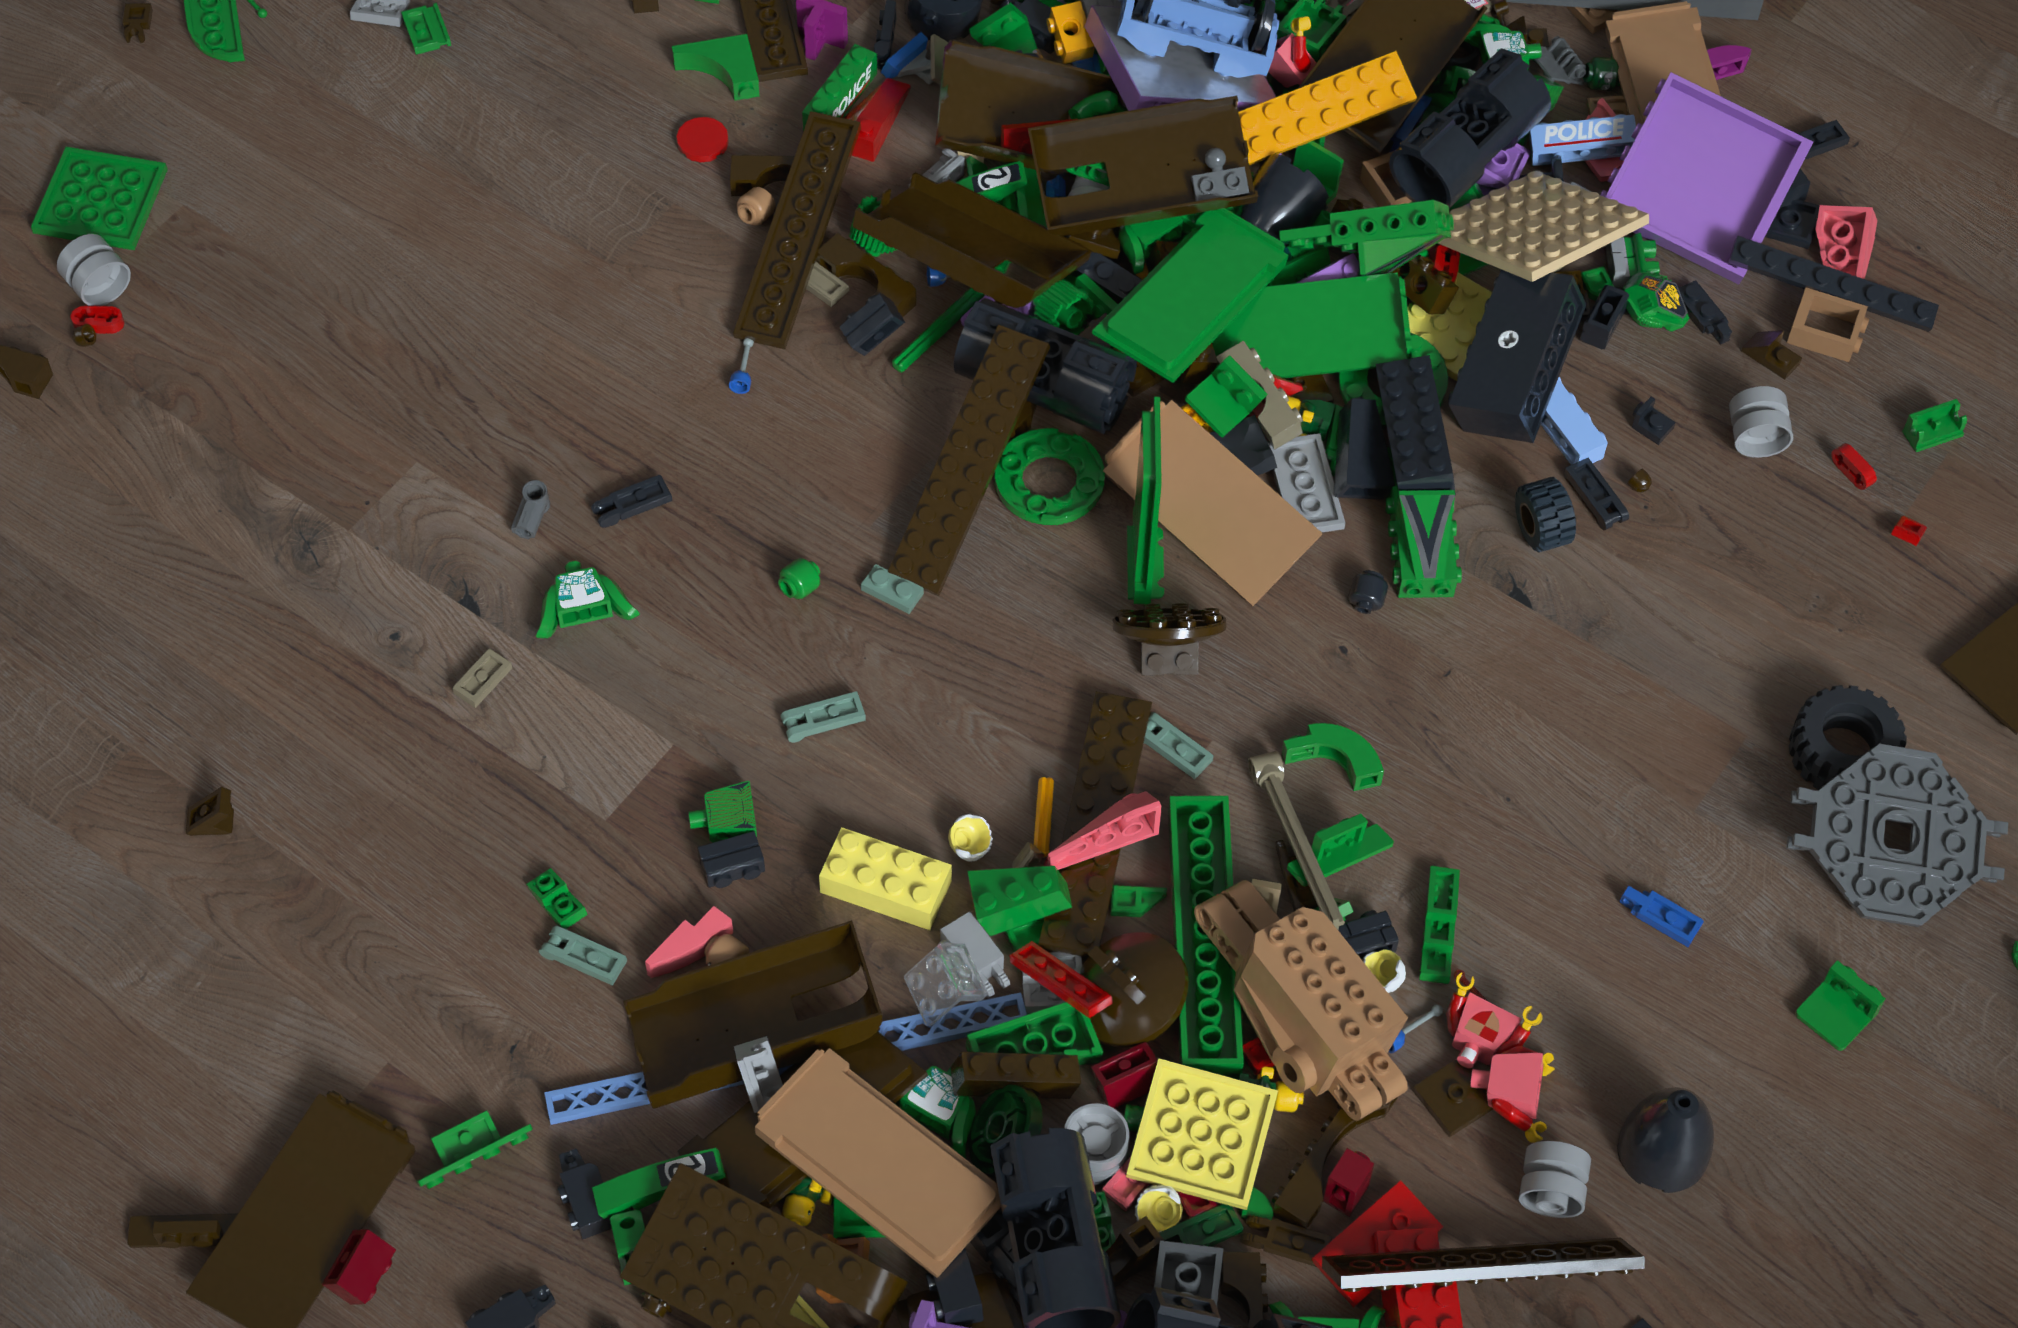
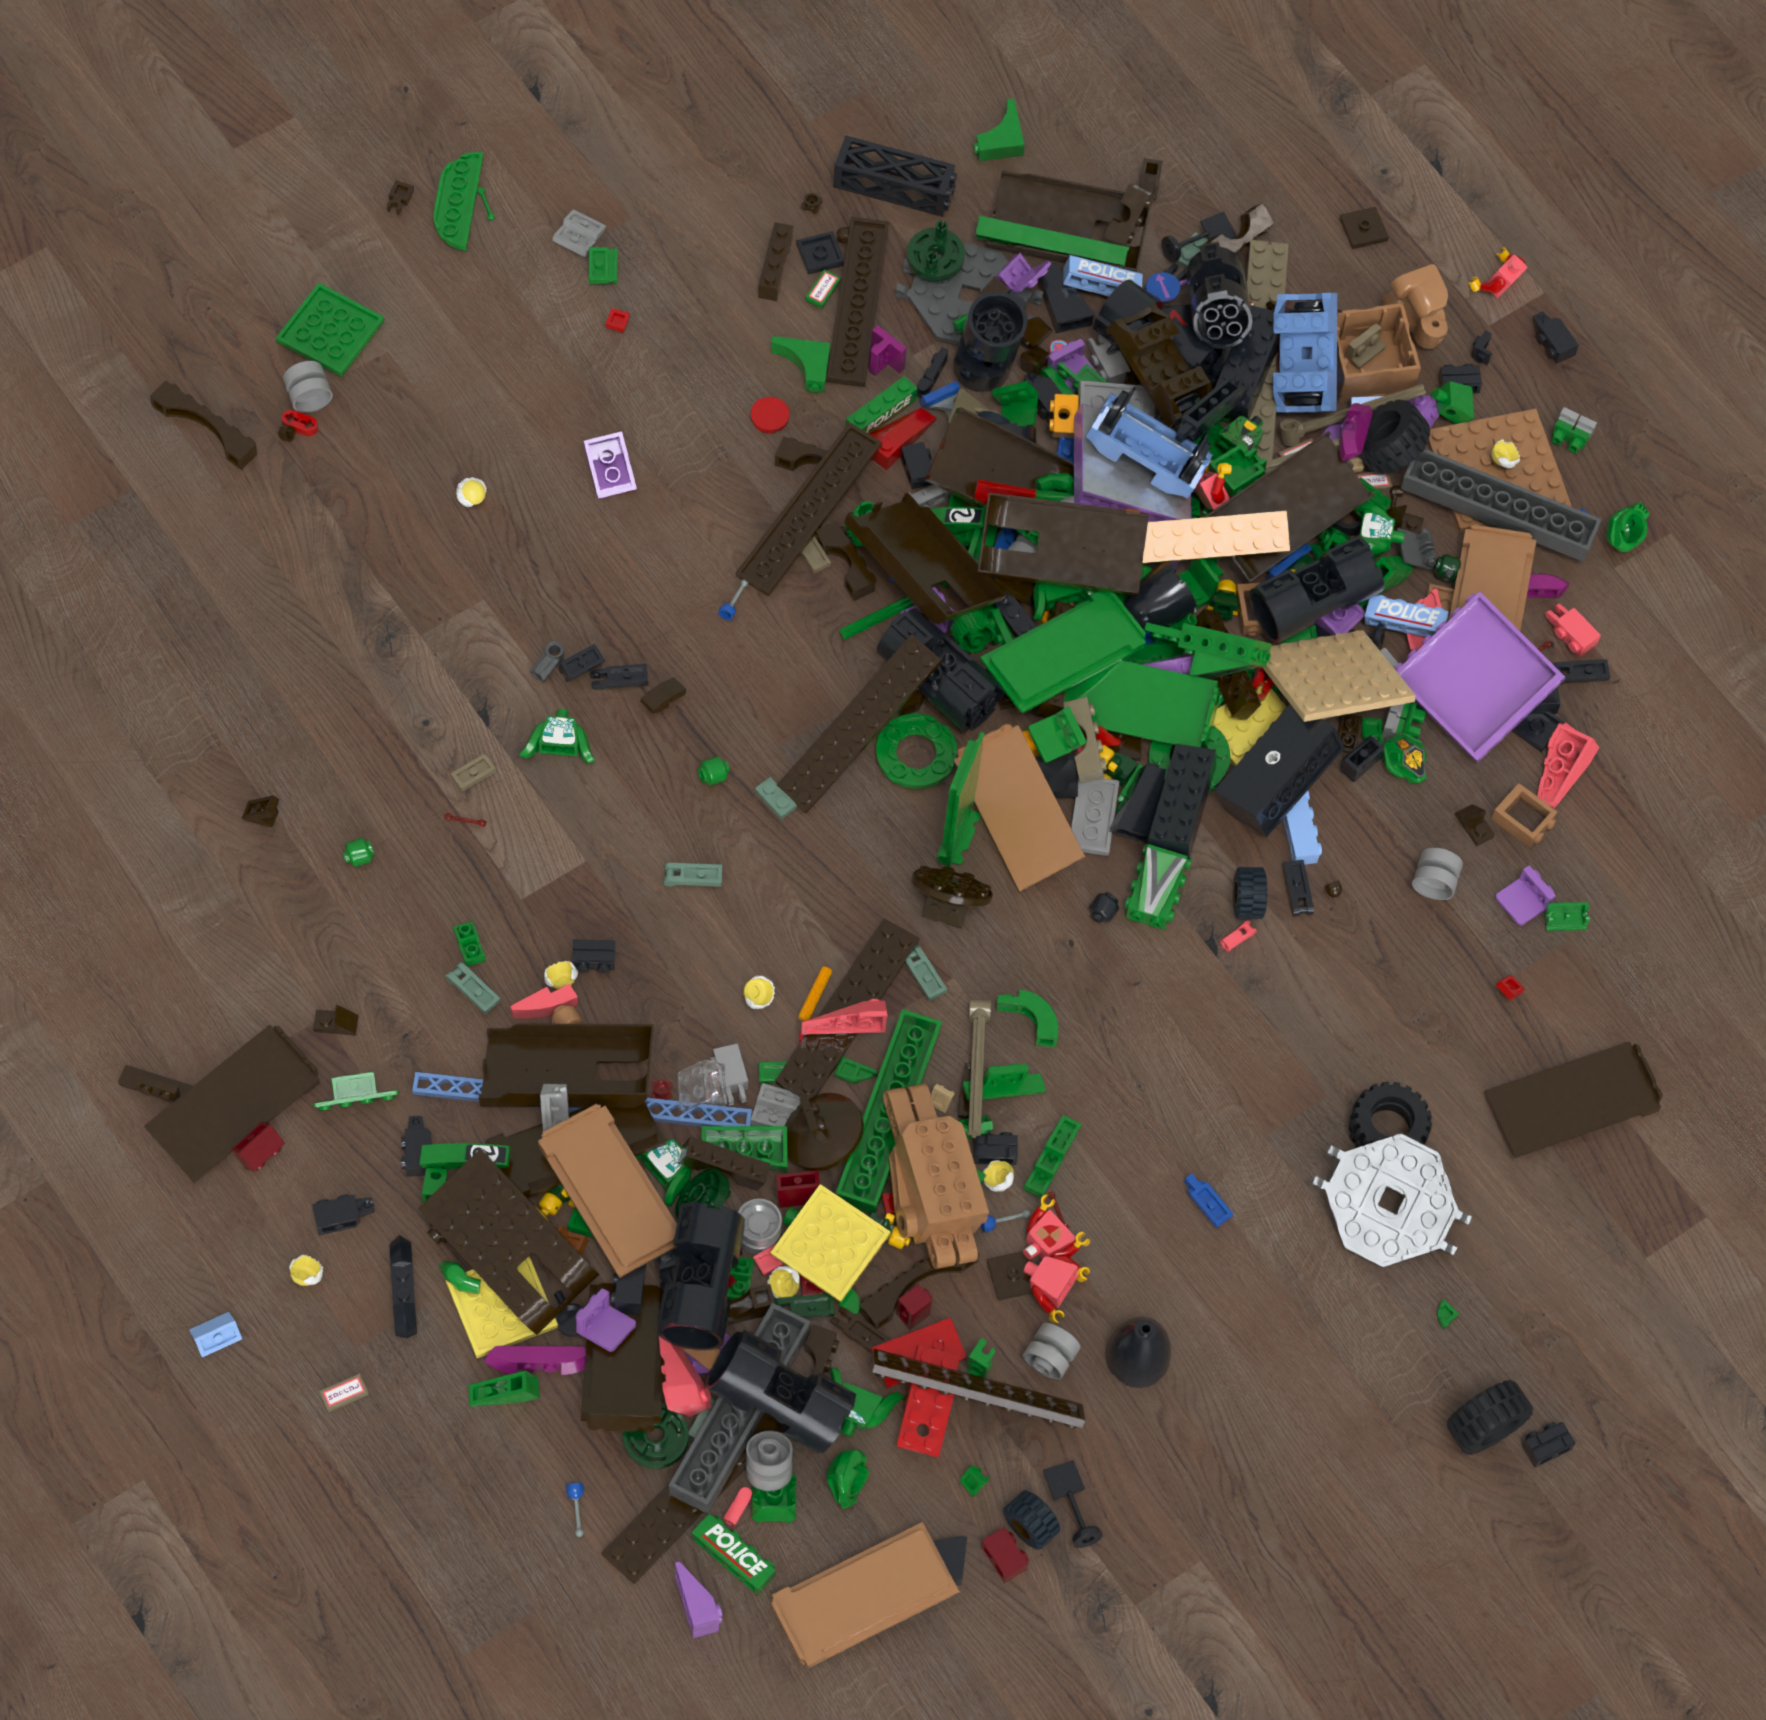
camera: 15 degrees right, 5 degrees up
green torso [688,781,757,842] -> none
medium nougat head [737,187,776,226] -> none
light yellow piece [819,827,952,930] -> none
black brick [840,293,905,356] -> none
green wedge [968,866,1072,936] -> none
red tile [1009,941,1112,1018] -> none
dark tan slope [1012,842,1044,868] -> none
dark grey plate [1191,148,1249,201] -> none
black bracket [1632,396,1676,445] -> none
black hinge [1678,280,1732,345] -> none
black plate [1728,236,1939,332] -> none
green bracket [1796,960,1886,1051] -> none
red beam [1831,443,1877,490] -> none
none -> dark brown slope [313,1005,359,1036]
none -> green head [342,837,375,867]
none -> clear red hinge [444,813,487,827]
none -> light yellow hair [456,477,487,507]
none -> light yellow hair [544,961,578,990]
none -> black hinge [558,644,605,682]
none -> slope [582,431,637,499]
none -> red plate [606,308,630,333]
none -> dark brown slope [640,677,687,713]
none -> clear red plate [651,1080,673,1100]
none -> black brick [900,442,933,490]
none -> green hinge [966,1338,995,1378]
none -> dark green piece [1207,579,1239,620]
none -> coral bar [1220,920,1257,952]
none -> medium lavender bracket [1495,865,1556,926]
none -> coral hinge [1545,603,1601,657]

